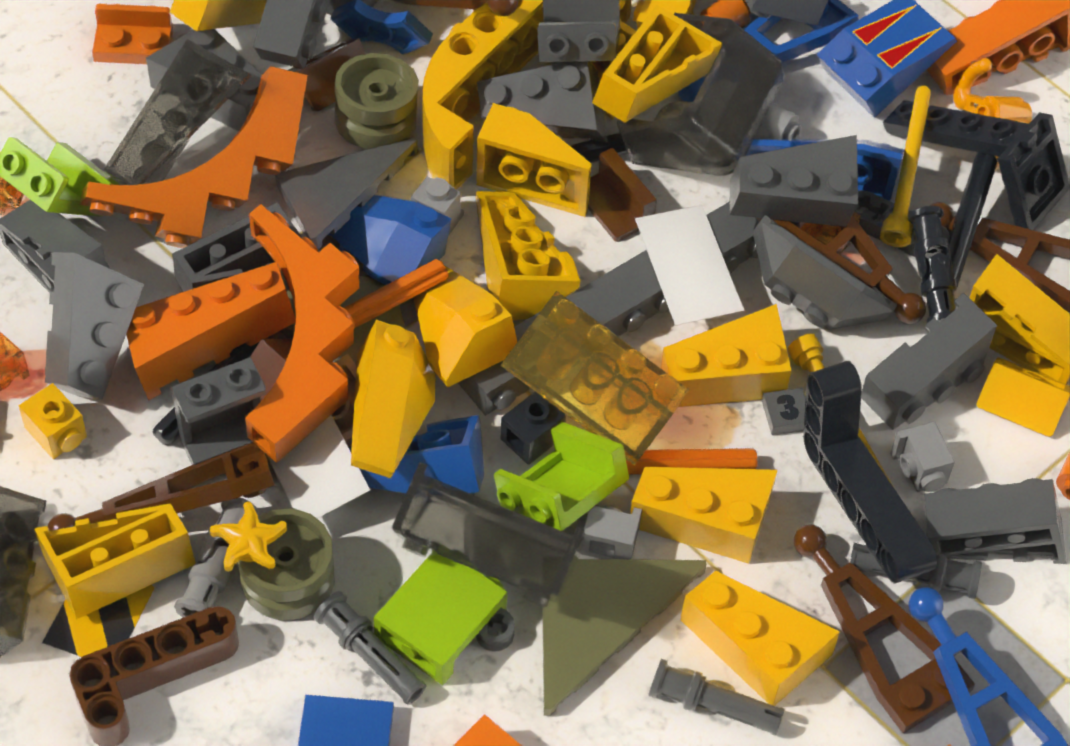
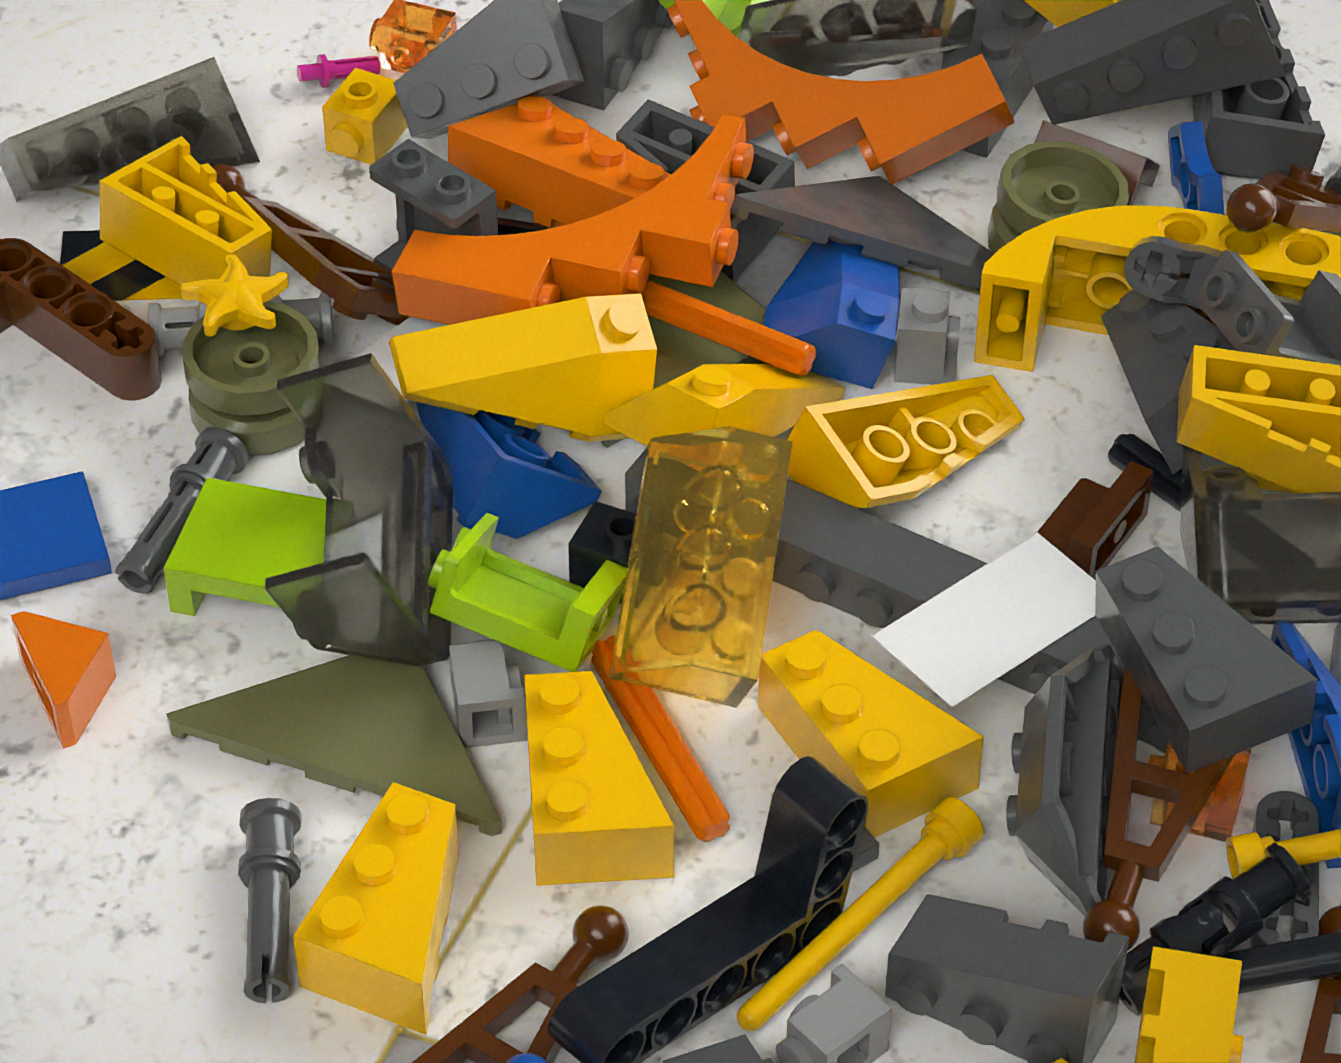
camera: 70 degrees right, 10 degrees down
yellow slope [476,103,592,217] -> none
dark grey bush [476,608,515,652] -> none
none -> dark grey piece [1124,236,1223,310]

